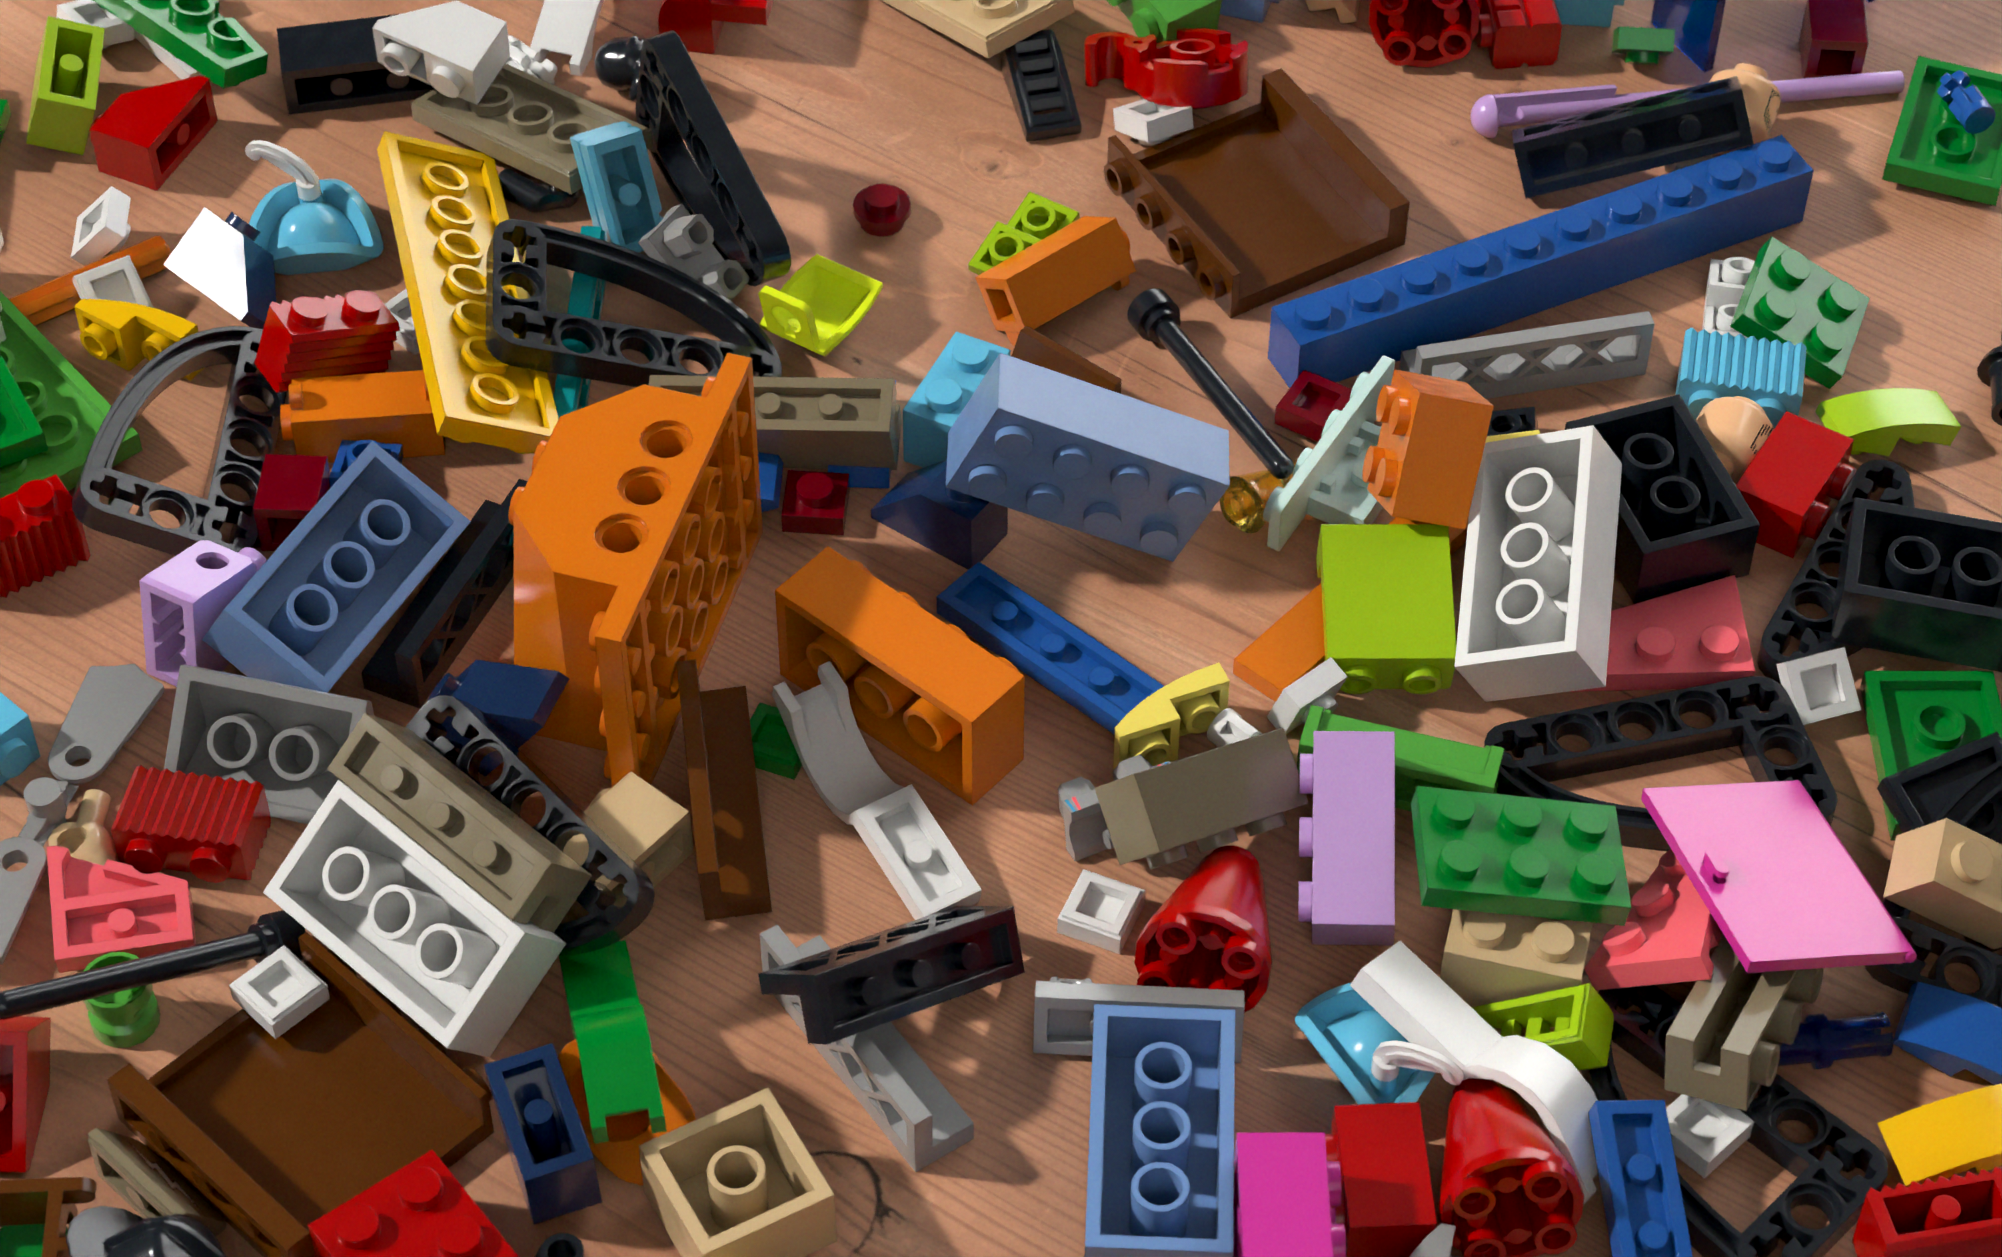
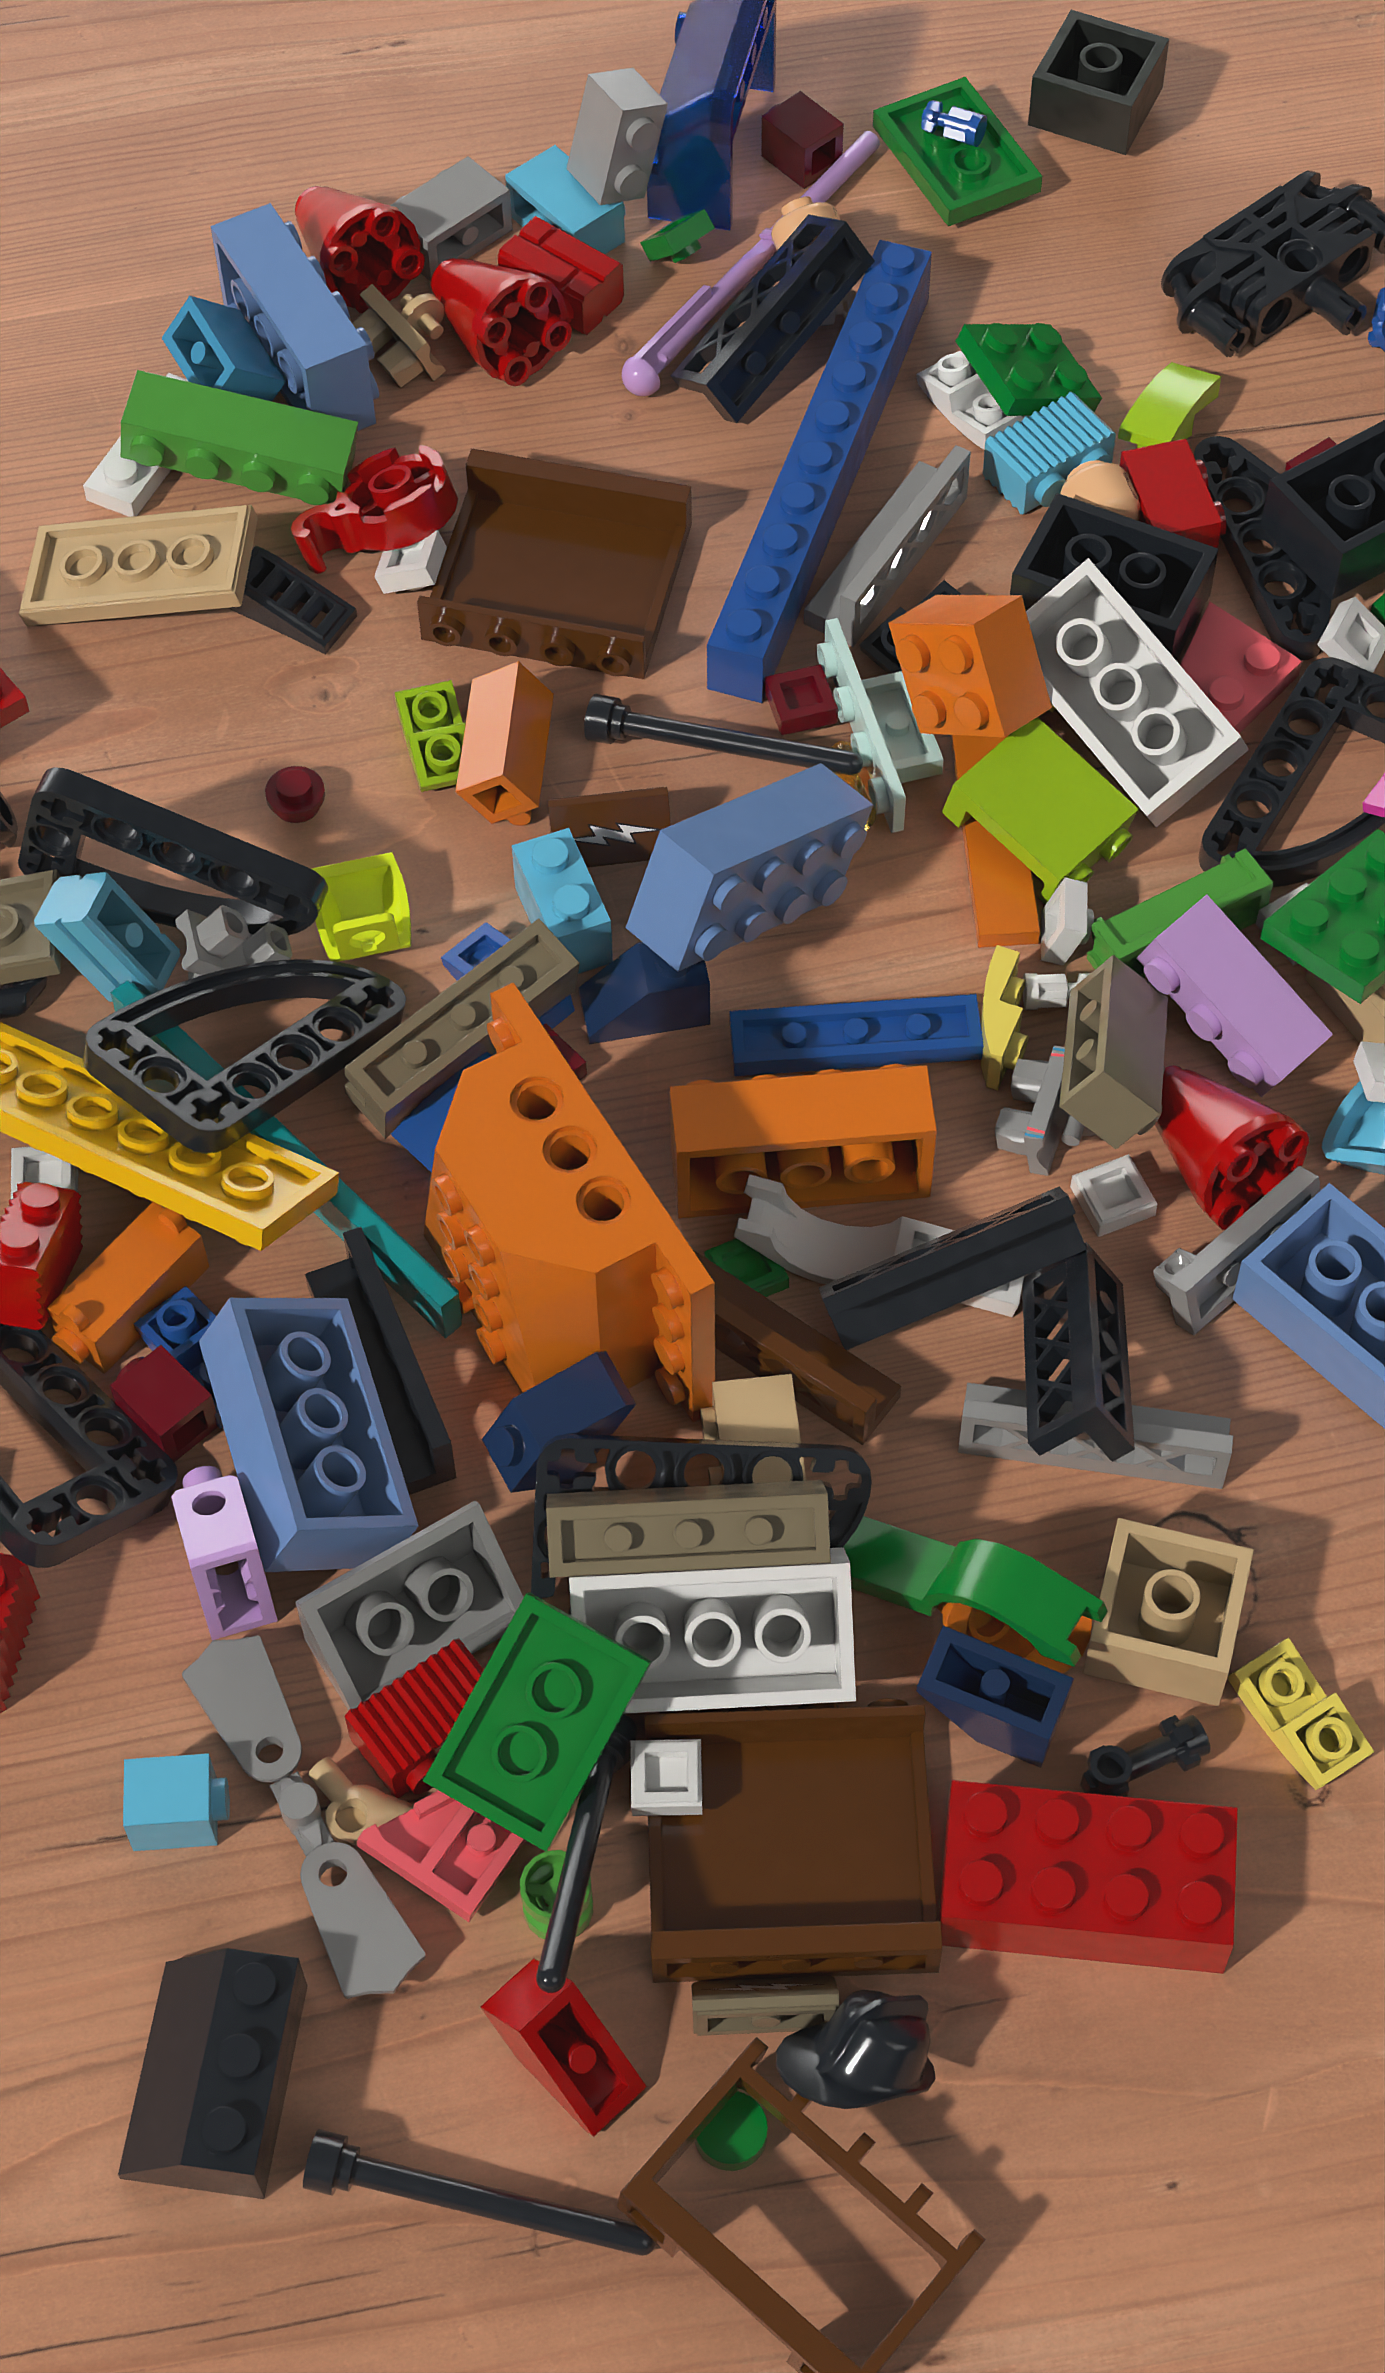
camera: 45 degrees left, 10 degrees up
none -> green plate [423,1592,652,1851]
none -> black fence [819,1187,1087,1350]

